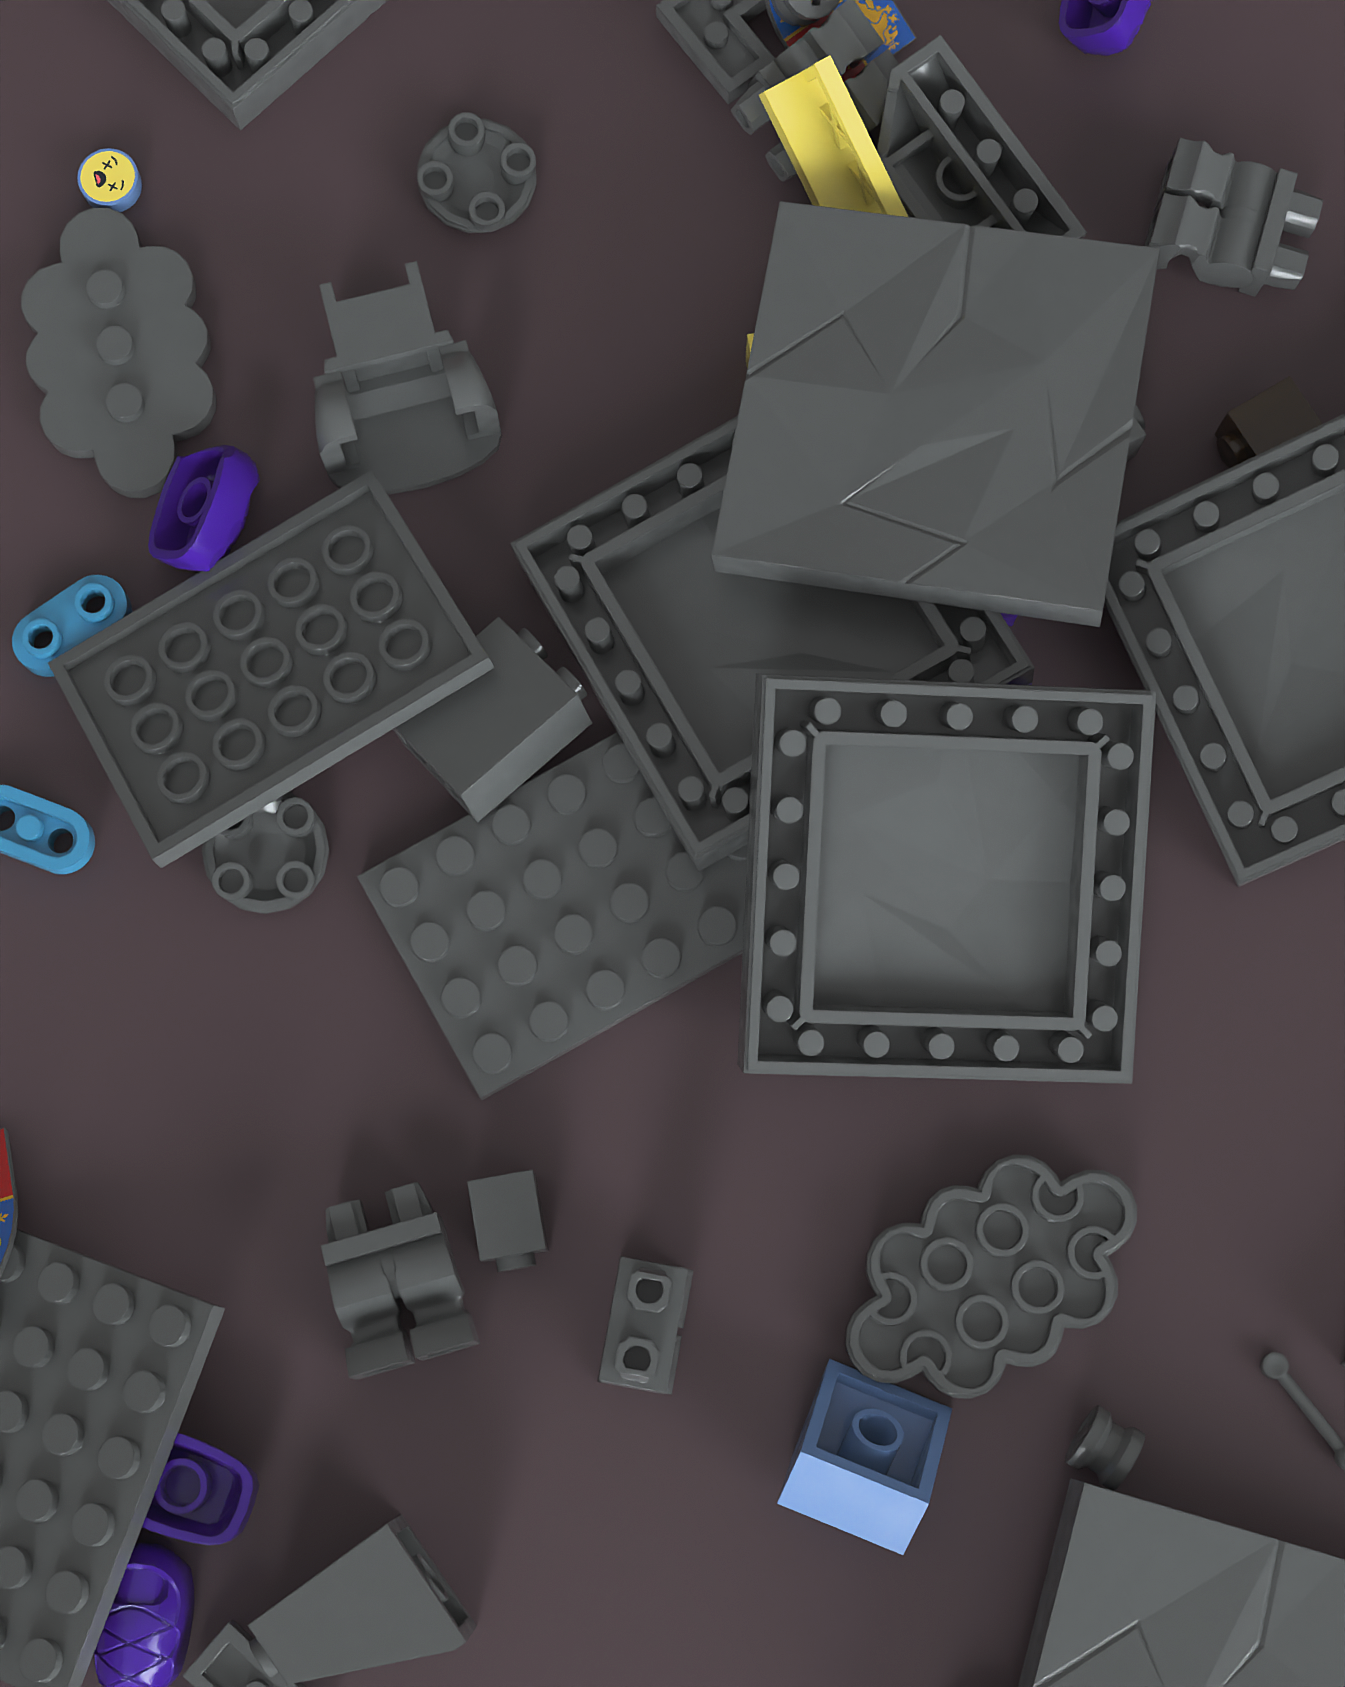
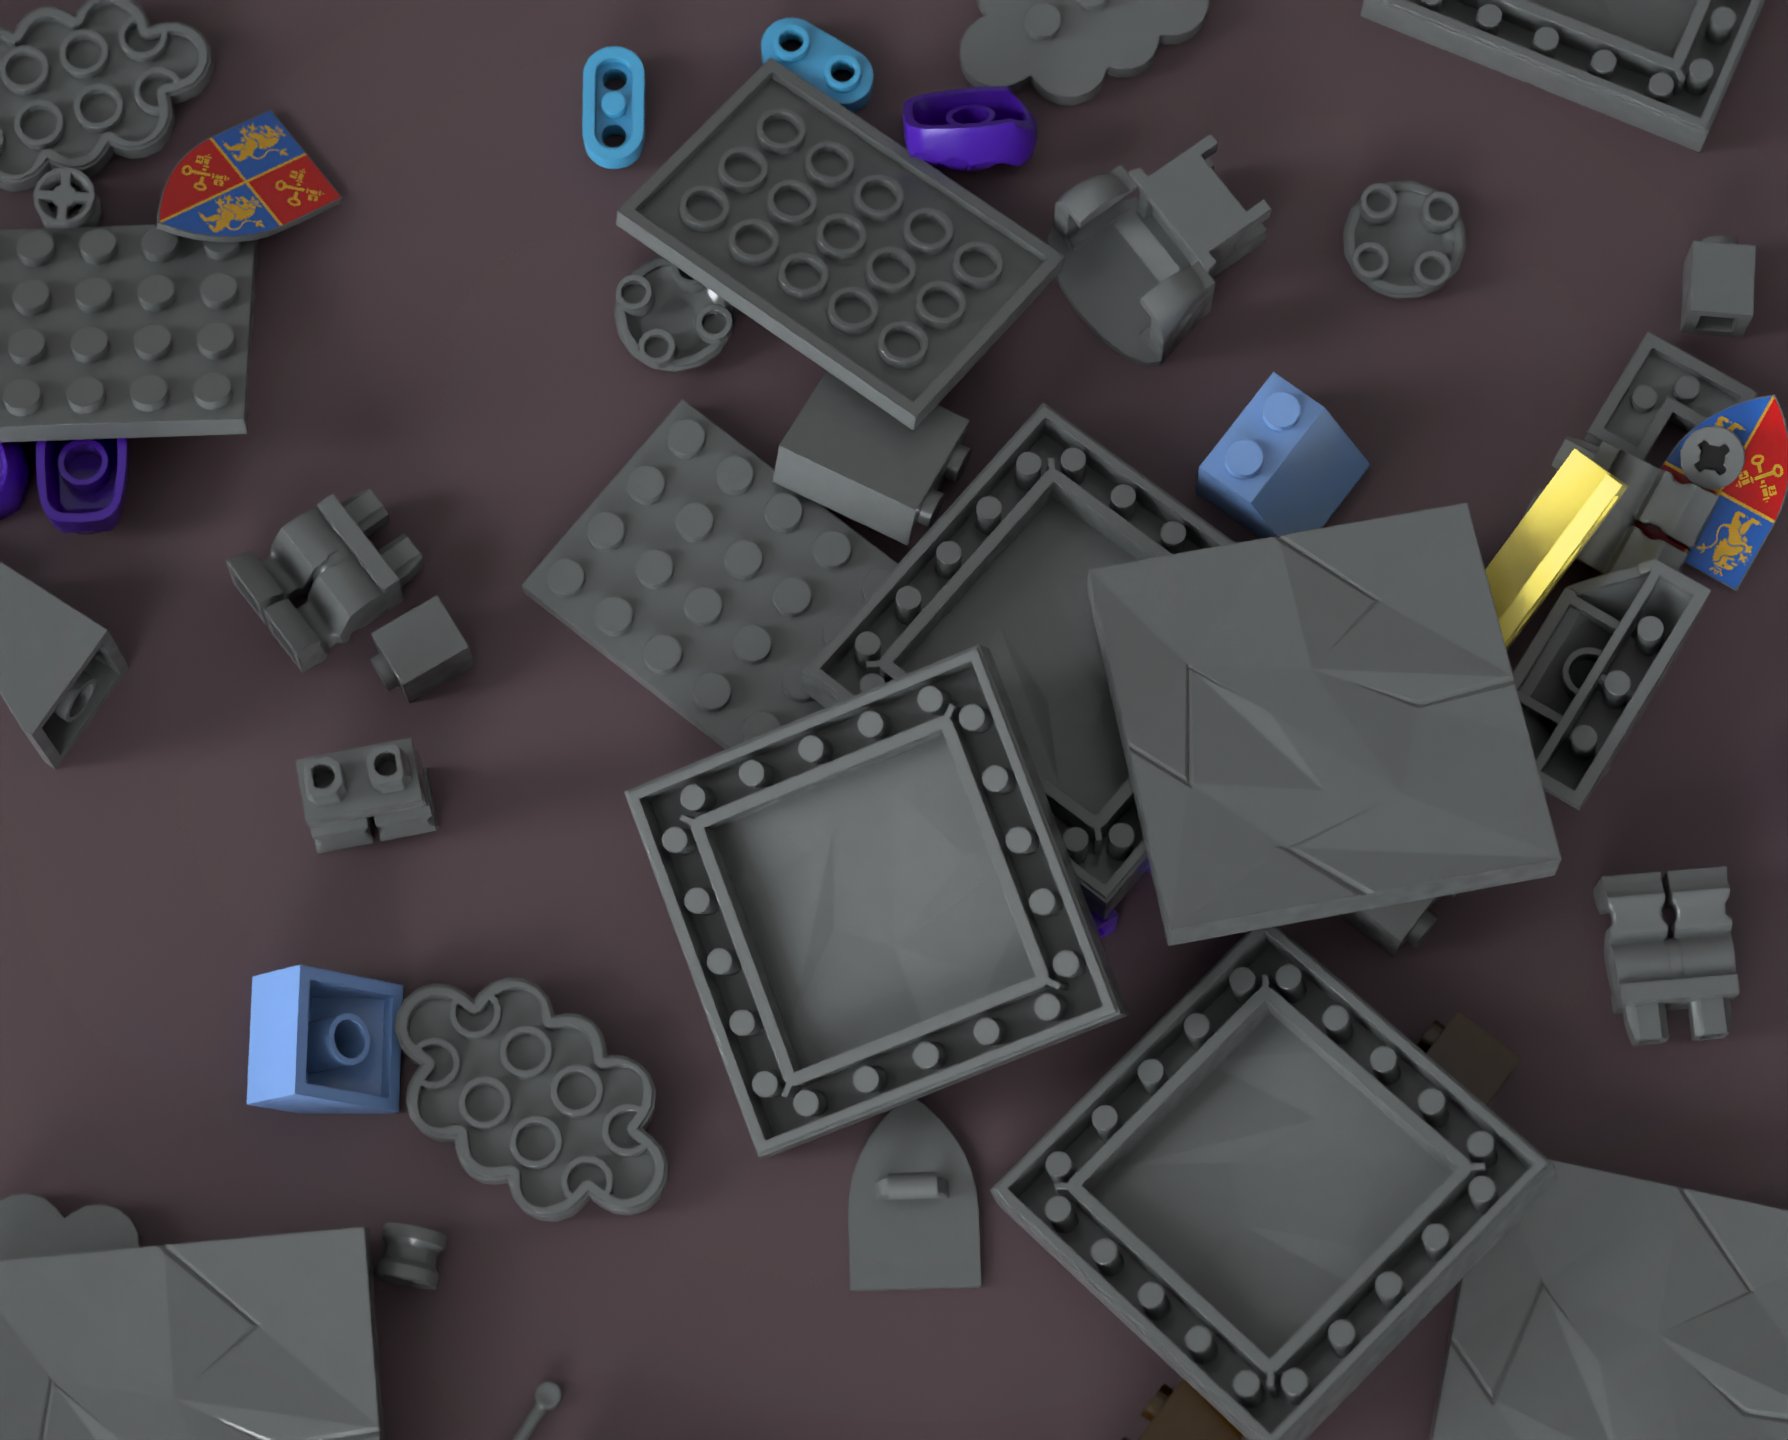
camera: 70 degrees right, 5 degrees down
none -> dark grey shield [848,1099,982,1292]
none -> medium blue slope [1195,372,1370,539]

